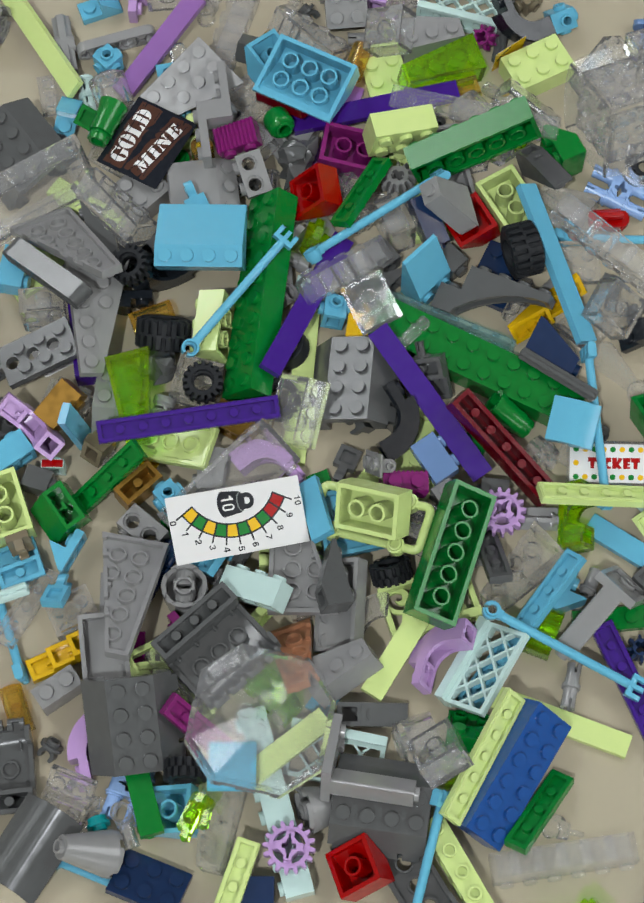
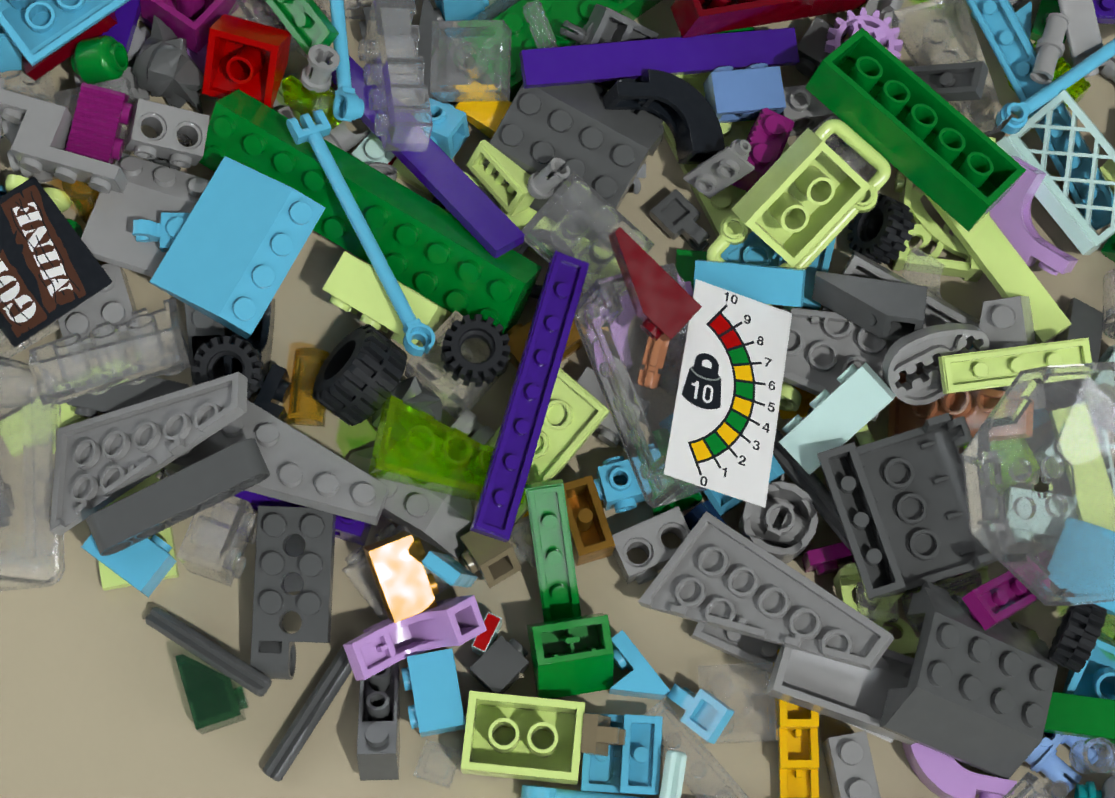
camera: 70 degrees left, 5 degrees up
none -> light grey bush [300,44,340,93]
none -> yellowish green slope [466,140,535,216]
none -> light grey pin [527,157,570,199]
none -> dark red slope [608,227,702,341]
none -> nougat axle [637,336,670,389]
none -> light grey piece [882,323,989,405]
none -> yellowish green tile [938,337,1094,394]
none -> light grey pin [1030,13,1070,84]

